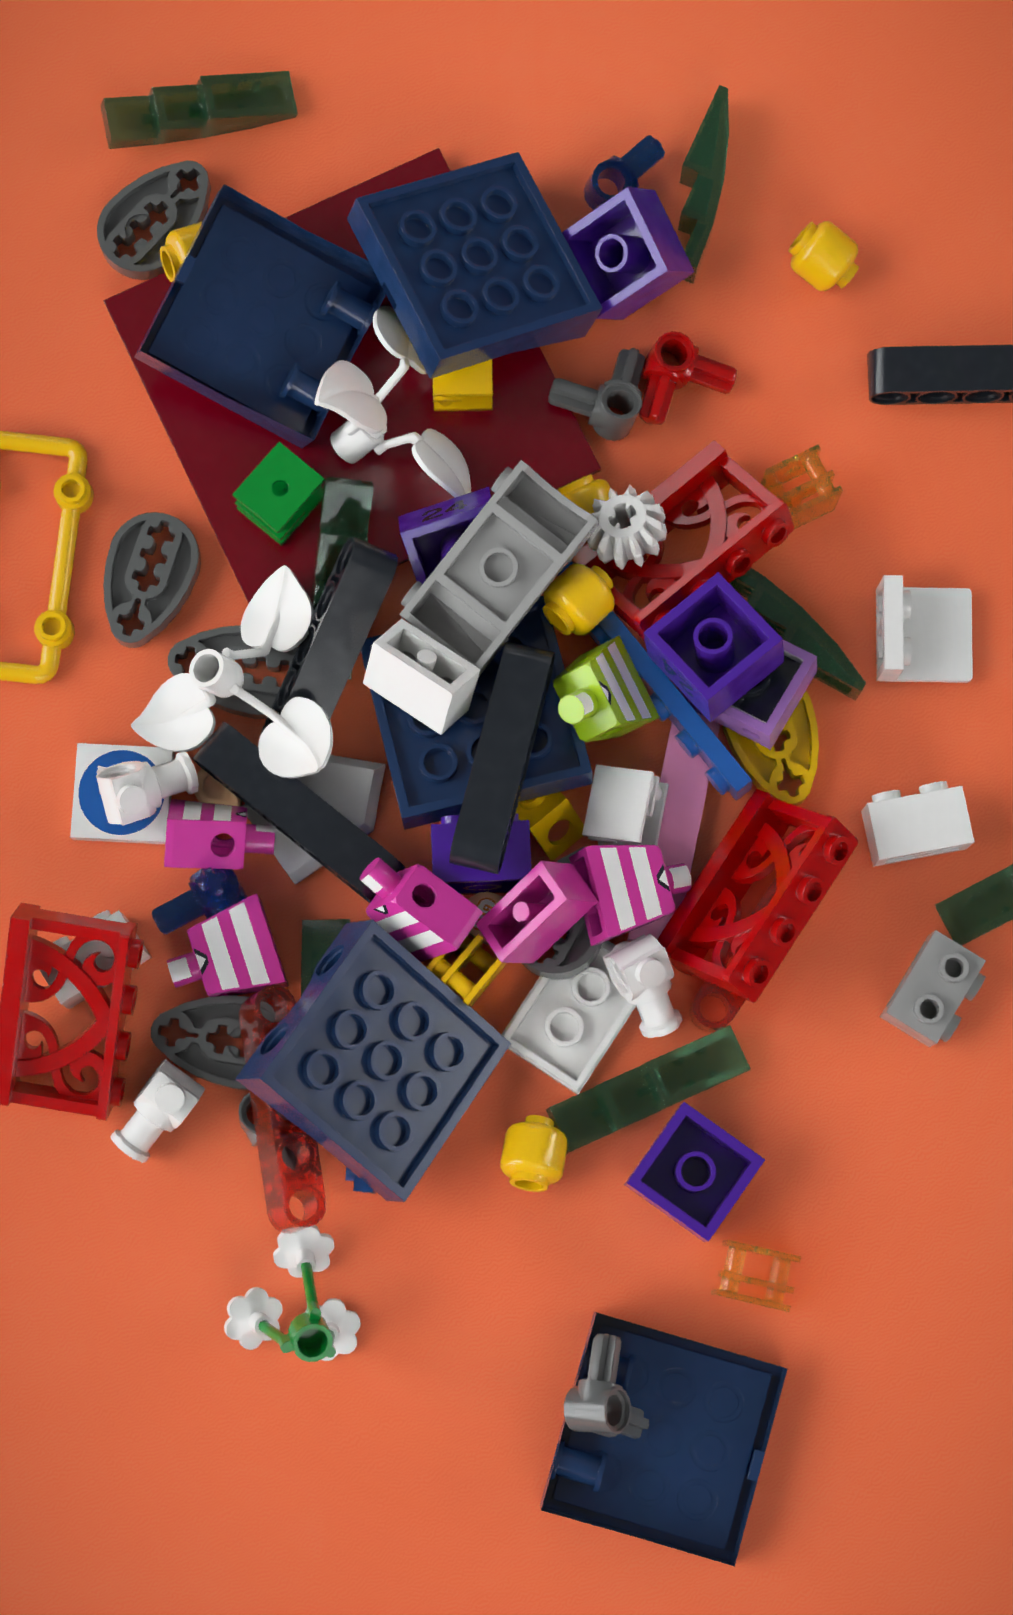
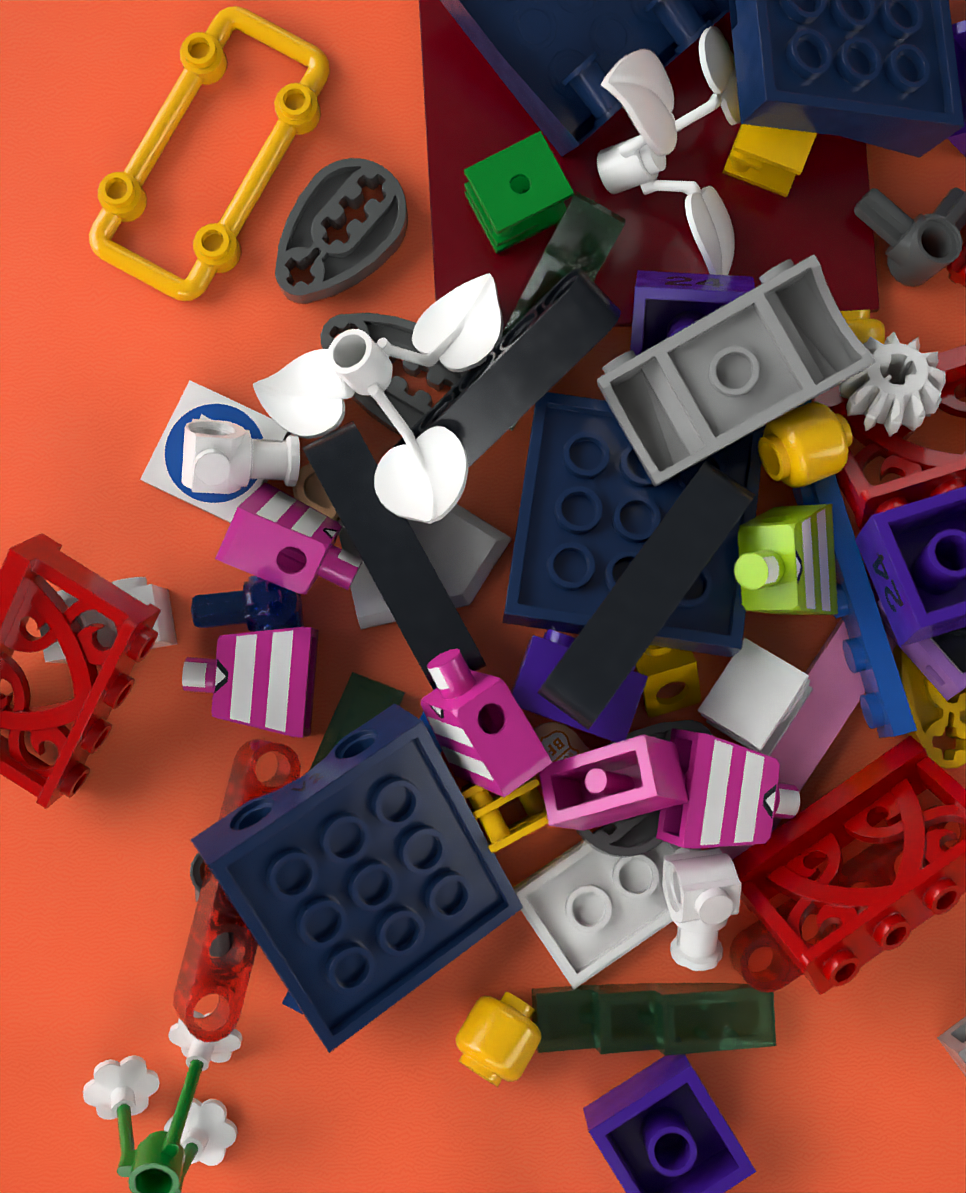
camera: 25 degrees right, 5 degrees up
white connector [110,1059,205,1163] -> none
dark grey piece [151,995,284,1091] -> none
white brick [363,618,480,735] -> none

